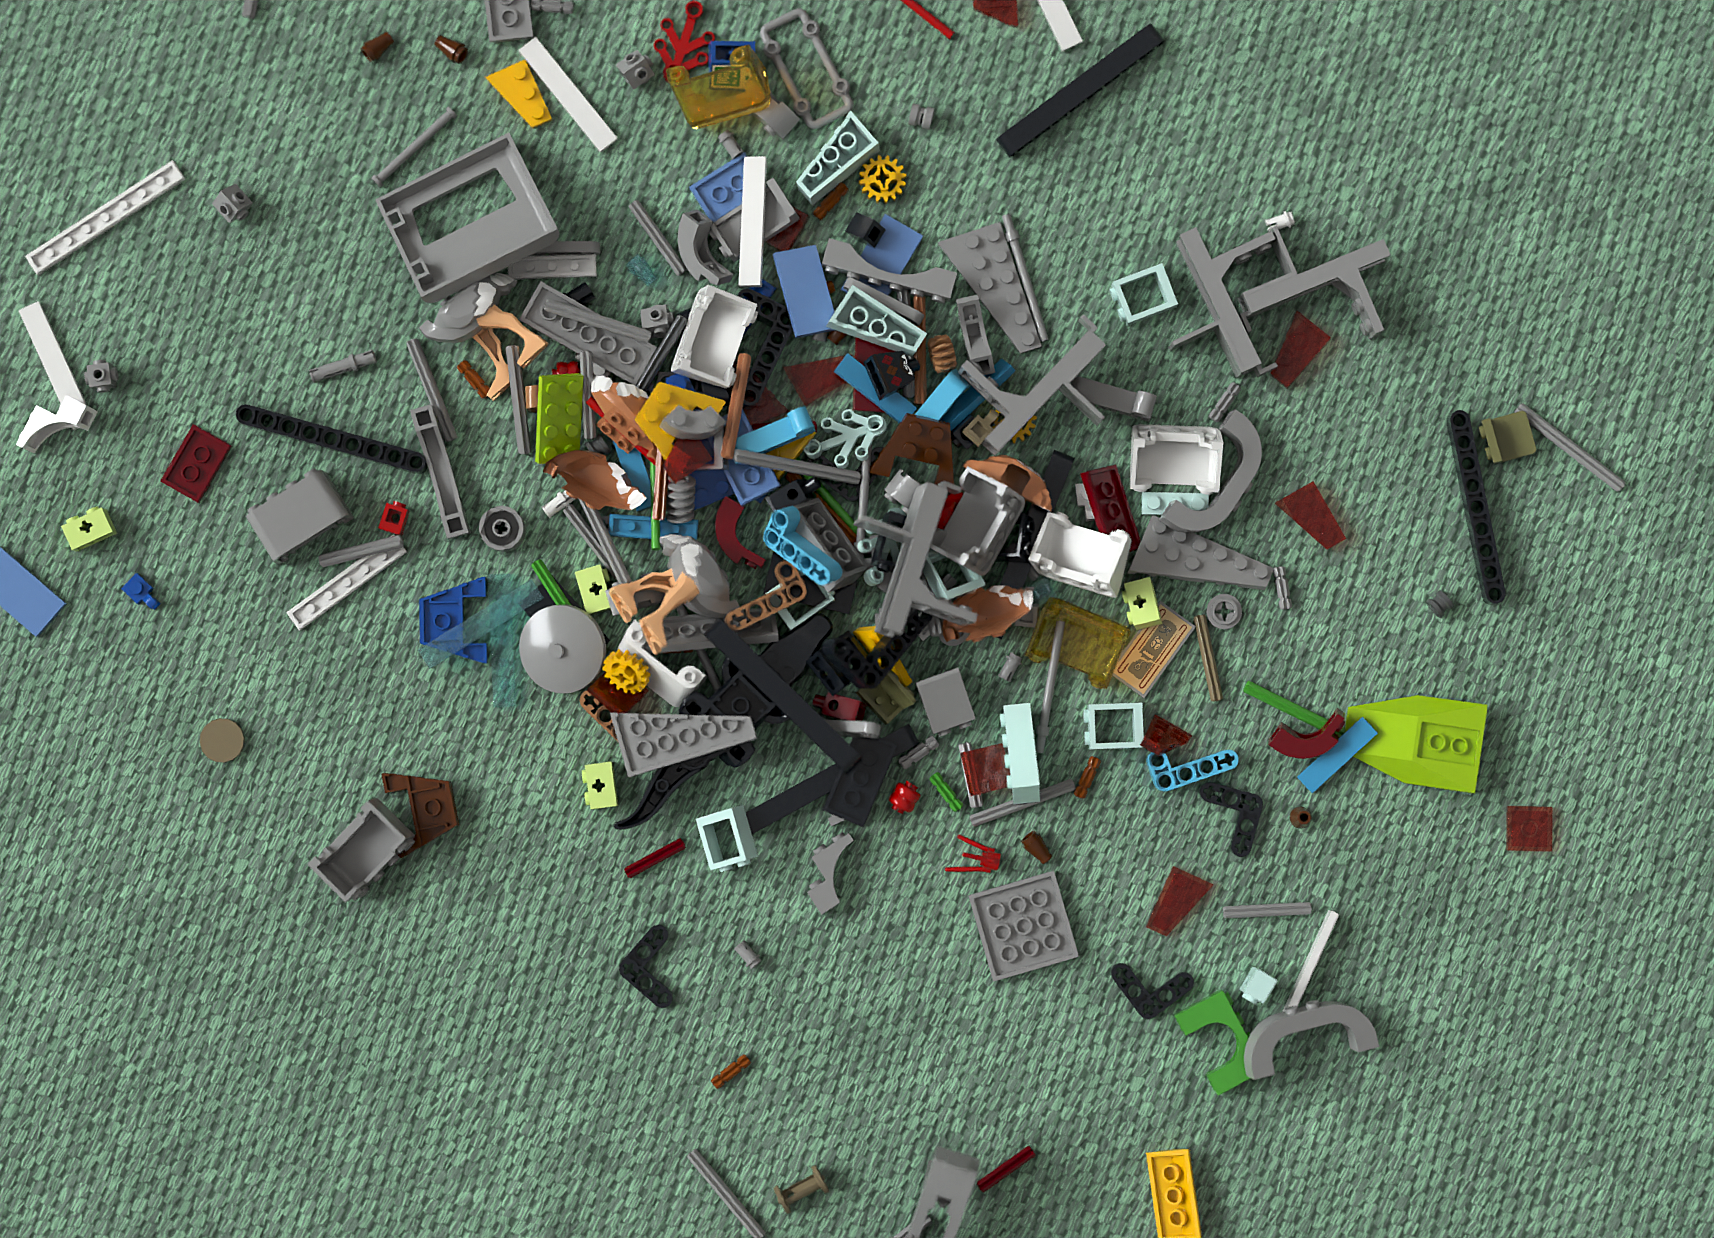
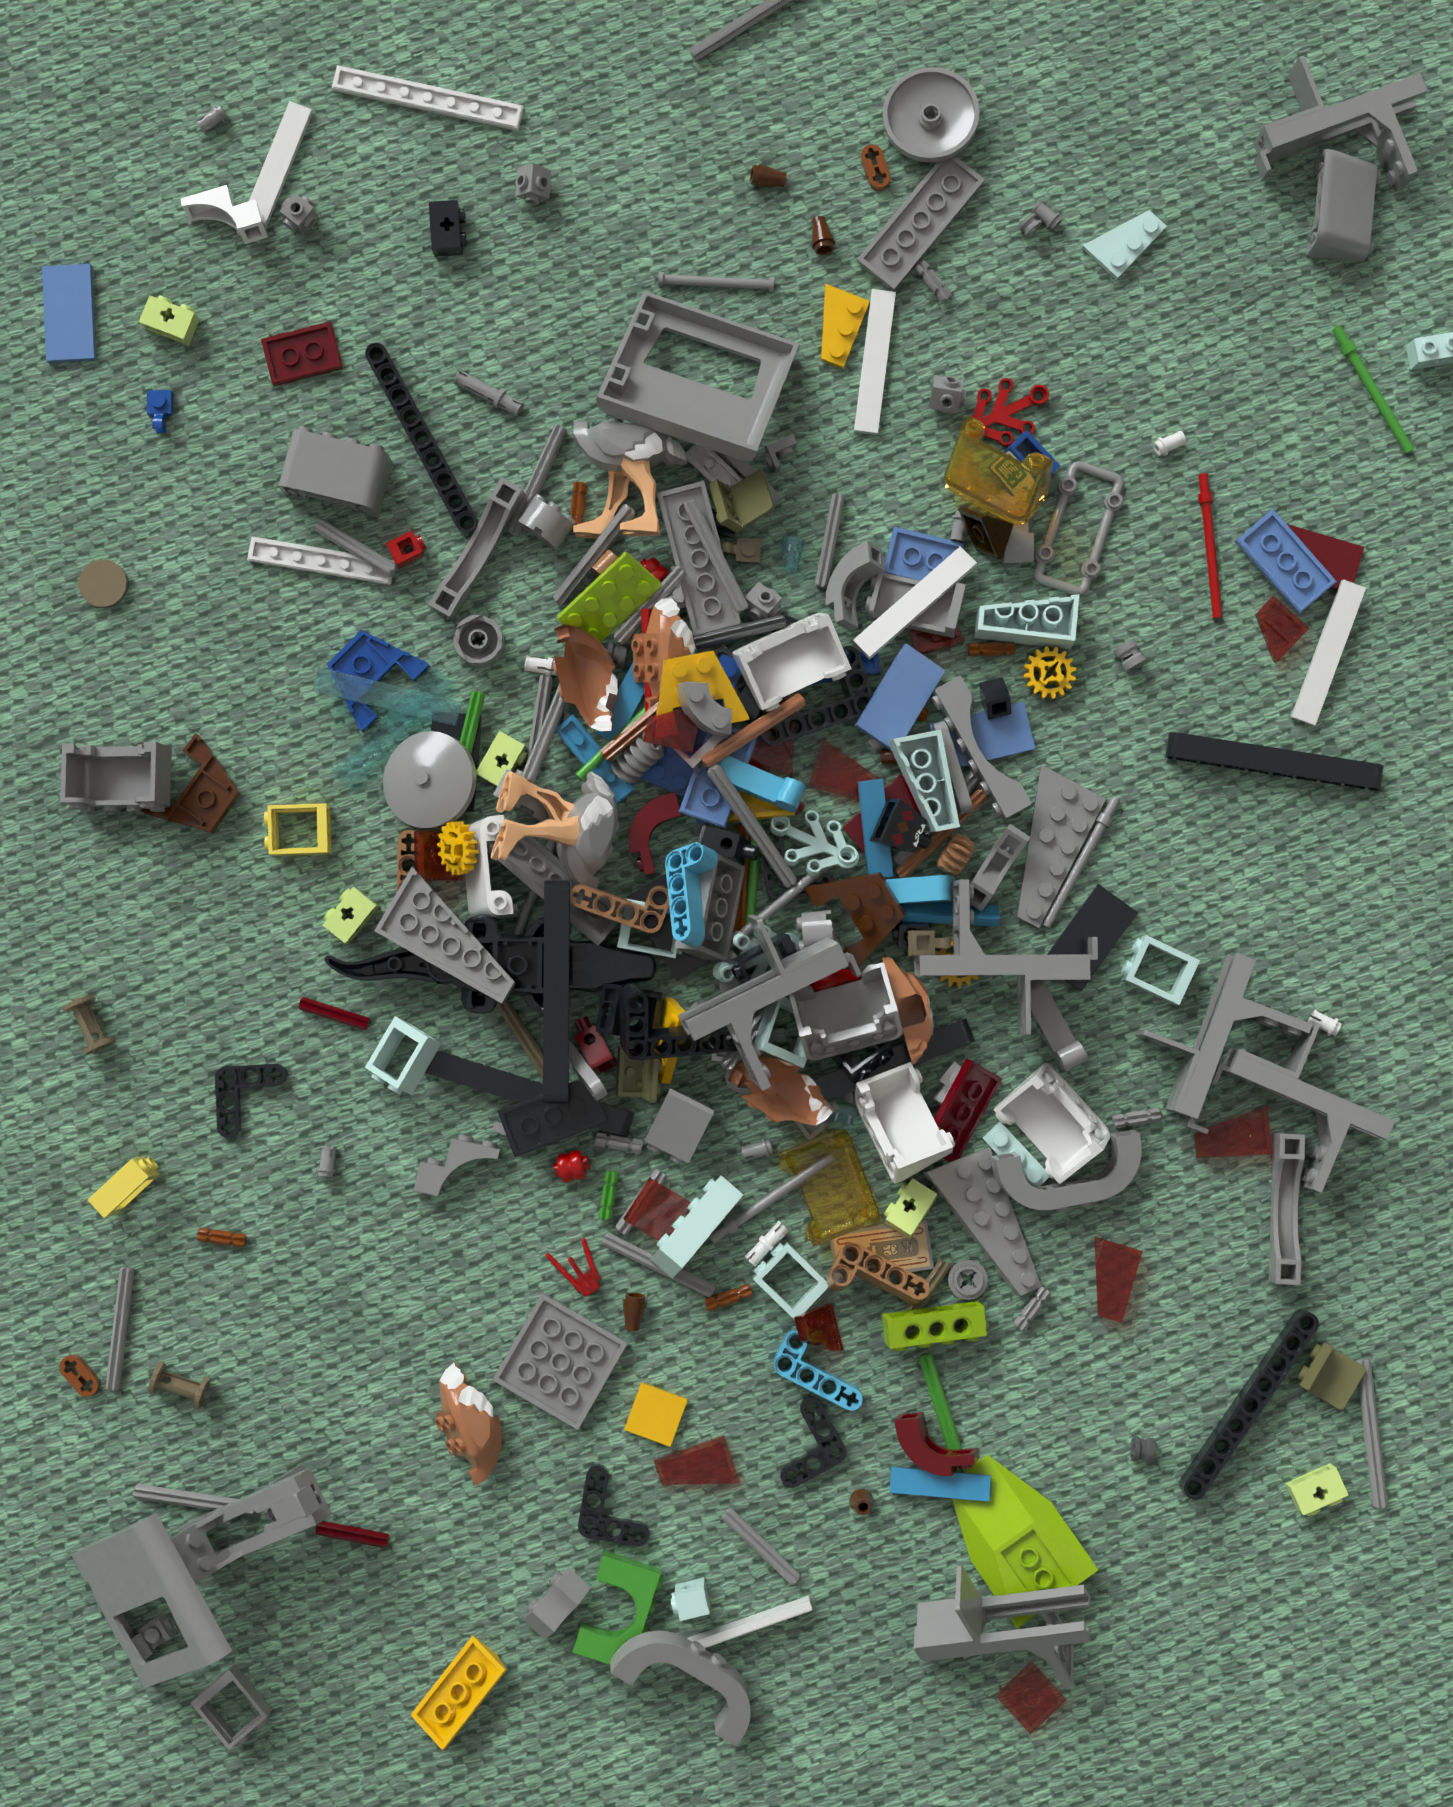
camera: 45 degrees right, 0 degrees up
none -> dark tan hose [63,994,115,1055]
none -> light yellow window [88,1156,160,1218]
none -> light yellow window [264,803,332,856]
none -> black brick [429,200,467,257]
none -> nougat animal [435,1363,502,1486]
none -> dark tan axle [496,999,543,1078]
none -> light grey brick [518,494,576,550]
none -> light grey brick [523,1568,591,1640]
none -> yellow tile [624,1382,688,1447]
none -> olive bracket [709,469,775,533]
none -> dark tan plate [720,537,761,564]
none -> white pin [745,1220,790,1267]
none -> light grey bracket [763,434,797,472]
none -> medium nougat beam [826,1242,930,1305]
none -> lime brick [882,1301,987,1351]
none -> light grey piece [913,1565,1090,1688]
none -> dark brown slope [958,506,1014,560]
none -> black tile [1046,884,1138,992]
none -> light grey arch [1269,1132,1305,1285]
none -> yellowish green brick [1285,1463,1349,1516]

